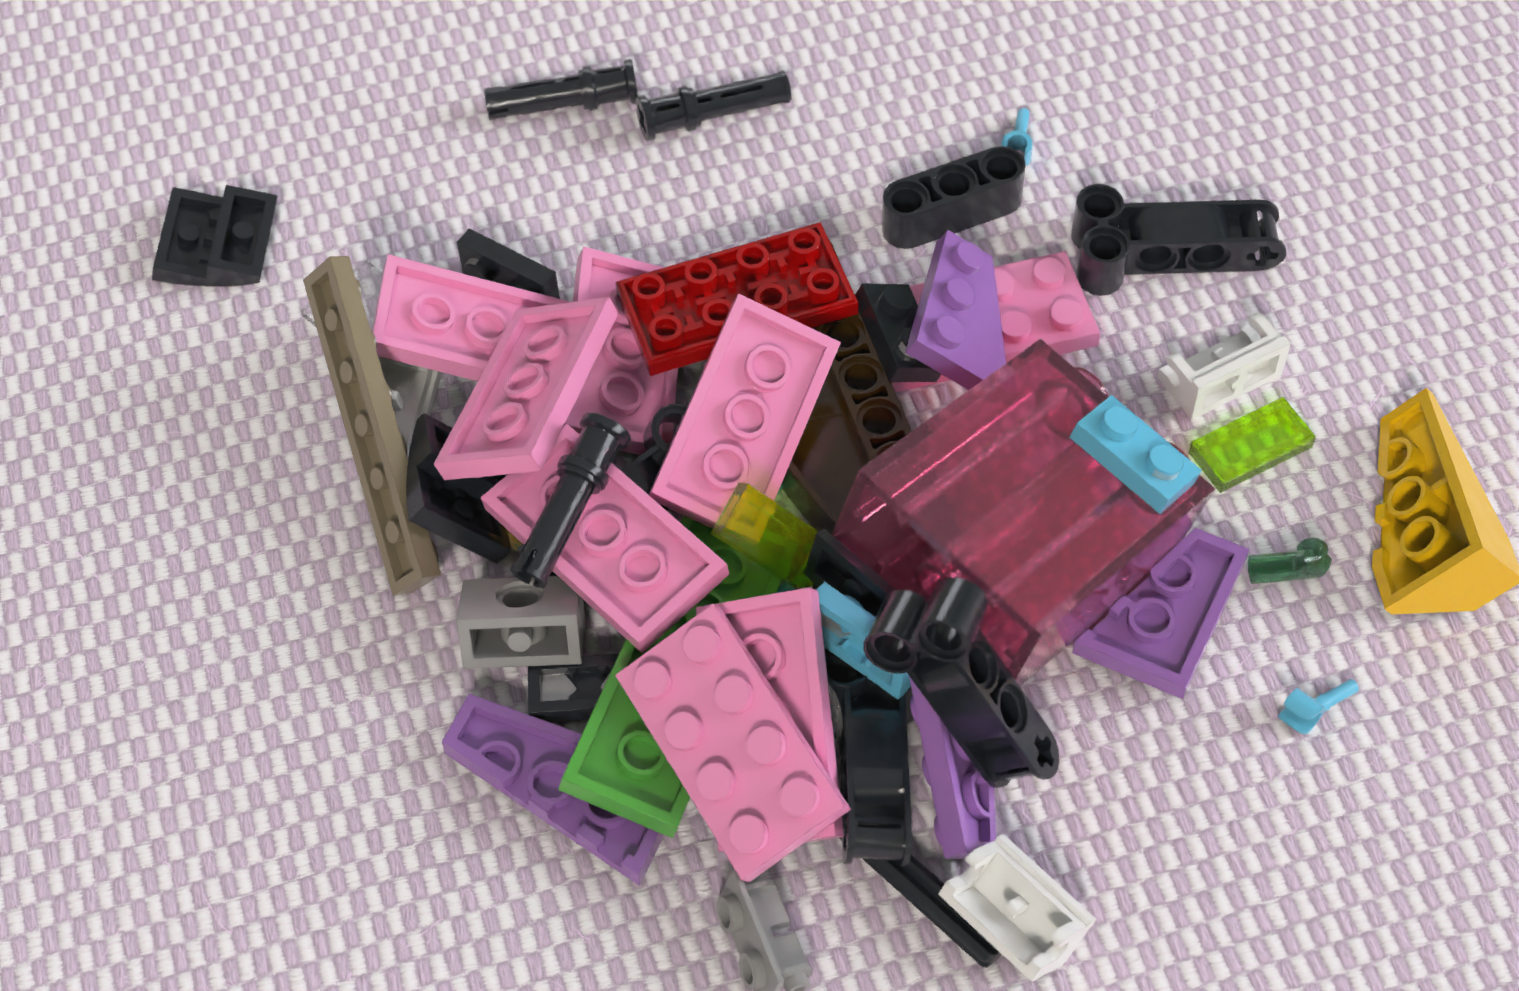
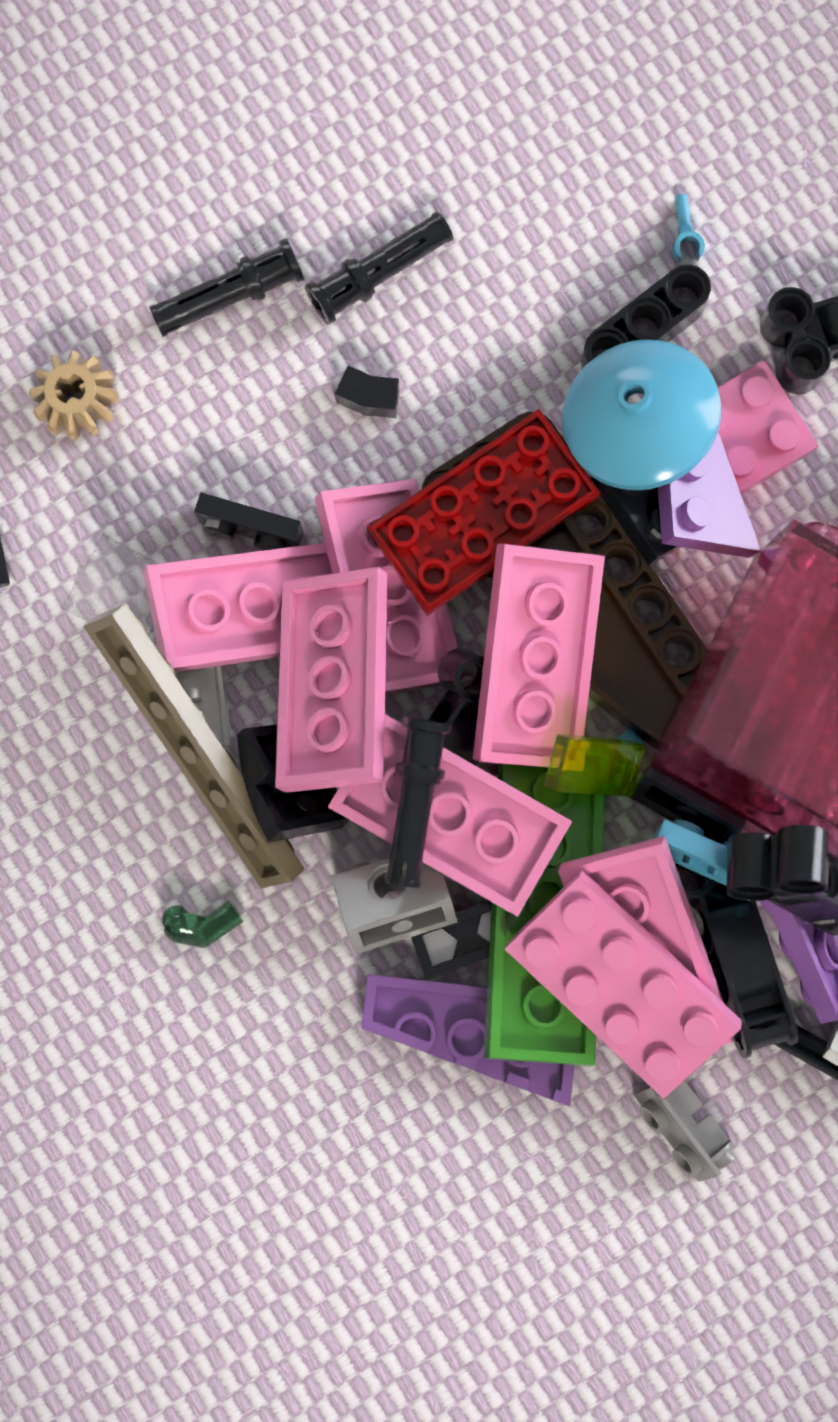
camera: 15 degrees left, 25 degrees up
none -> tan gear [29,350,119,441]
none -> clear green arm [161,900,244,948]
none -> black piece [334,365,400,418]
none -> medium azure dish [562,340,722,490]

